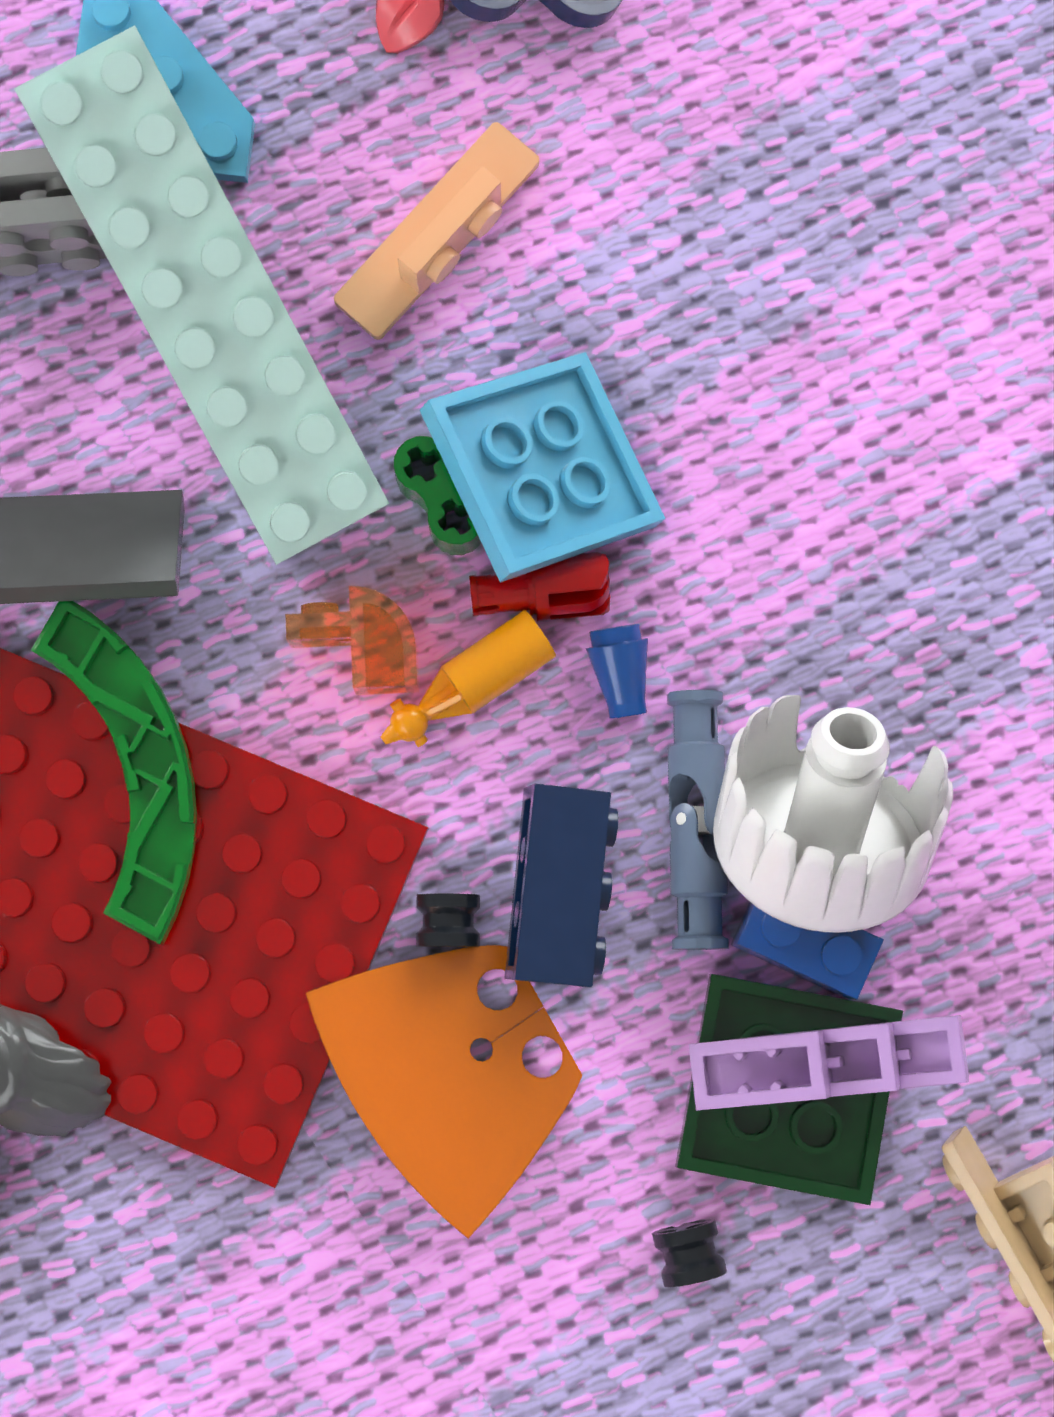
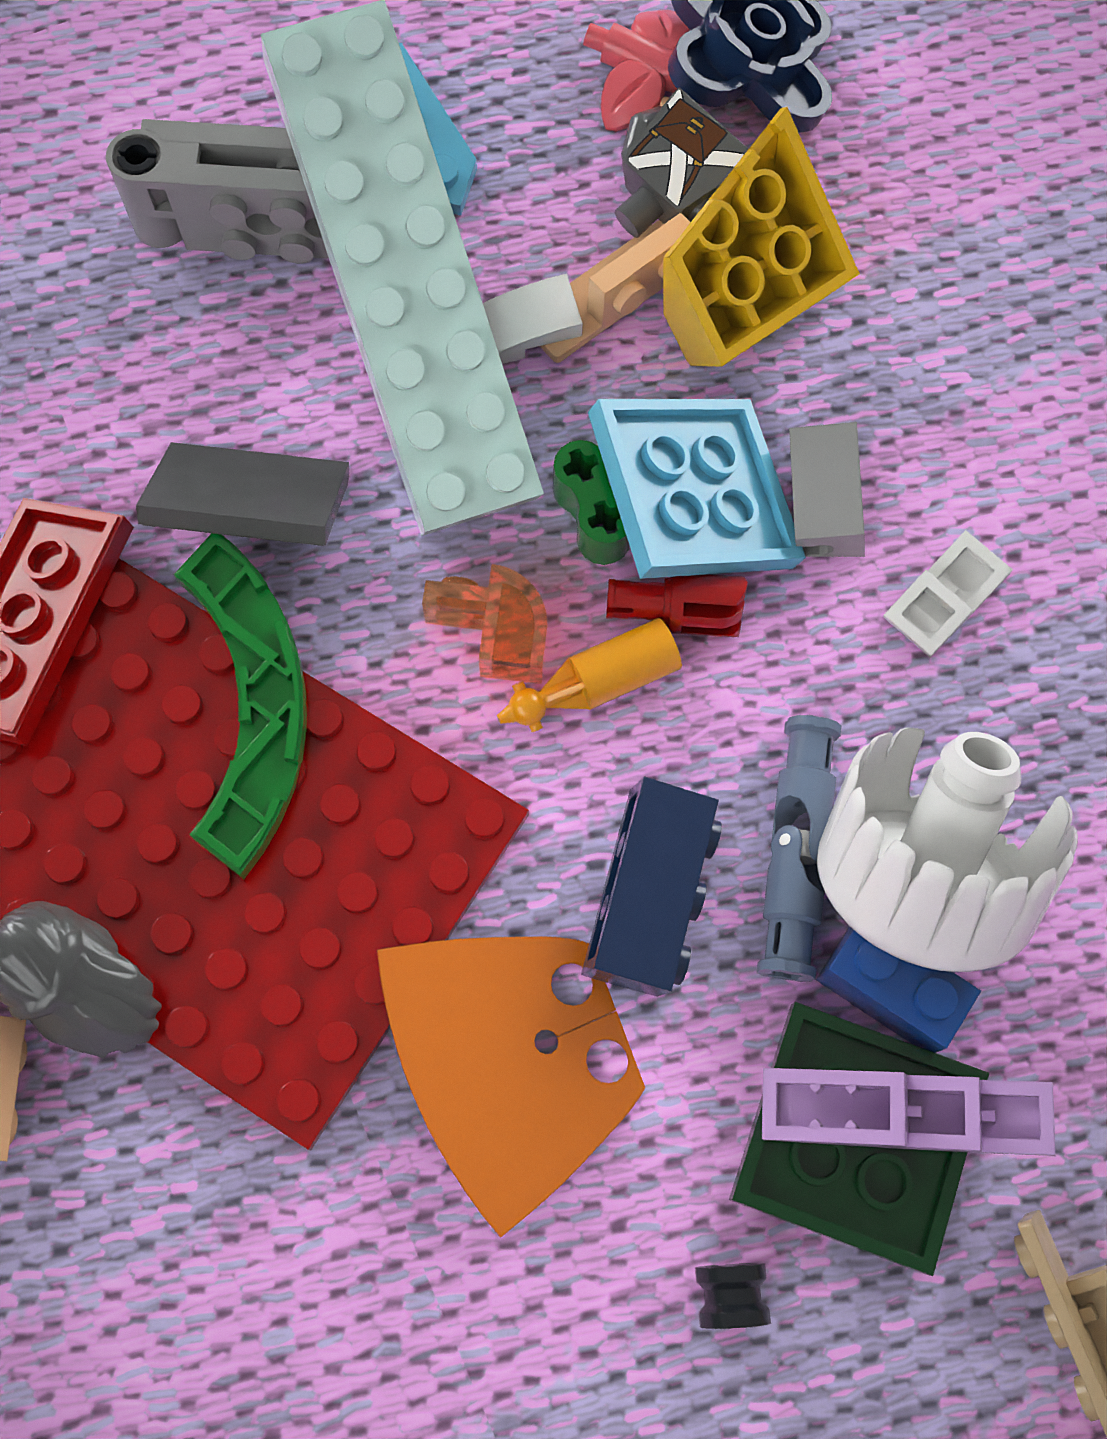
camera: 10 degrees right, 10 degrees down
black wheel [416,893,480,947] -> none
blue cone [585,624,648,718] -> none
none -> white slope [483,274,583,364]
none -> torso [615,87,748,238]
none -> yellow wedge [663,107,860,367]
none -> light grey hinge [789,422,865,557]
none -> white slope [883,530,1013,657]

